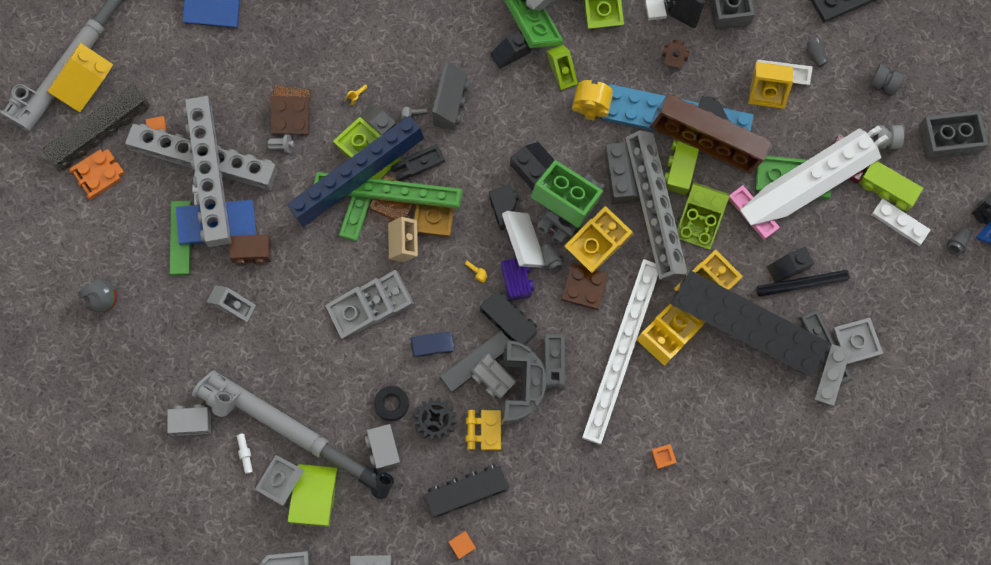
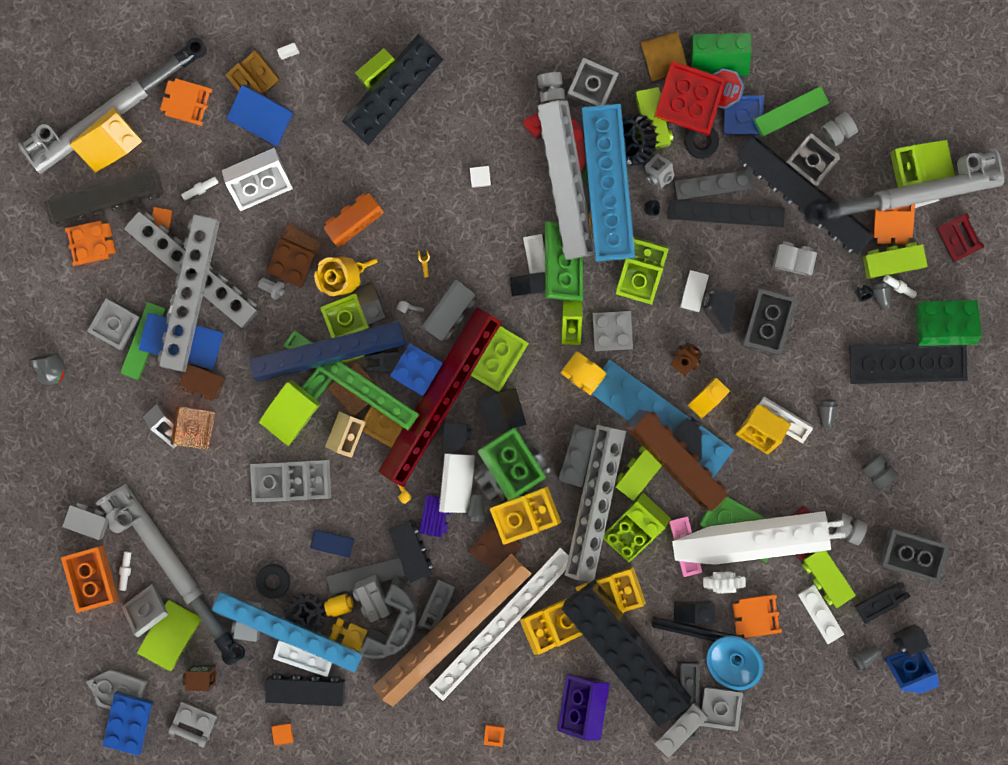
camera: 30 degrees right, 15 degrees up
none -> orange brick [61,545,119,613]
none -> light grey plate [87,298,141,350]
none -> orange plate [160,78,213,126]
none -> clear orange plate [171,406,215,450]
none -> white bar [181,176,219,201]
none -> reddish brown brick [182,665,216,691]
none -> dark azure brick [212,591,362,673]
none -> white slope [222,148,293,211]
none -> lime slope [259,380,321,446]
none -> white plate [273,640,332,677]
none -> yellow brick [314,256,361,296]
none -> orange slope [324,193,384,248]
none -> yellow brick [324,594,354,617]
none -> medium nougat brick [373,553,531,707]
none -> dark red brick [378,307,502,487]
none -> blue plate [390,344,443,396]
none -> yellow hand [417,249,430,278]
none -> lime plate [471,326,529,392]
none -> white tile [523,234,545,274]
none -> dark purple slope [557,674,610,741]
none -> light grey plate [592,311,633,351]
none -> yellow slope [687,378,730,419]
none -> white gear [703,571,746,593]
none -> dark azure dish [707,636,764,690]
none -> orange plate [732,594,782,638]
none -> black hinge [855,582,911,623]

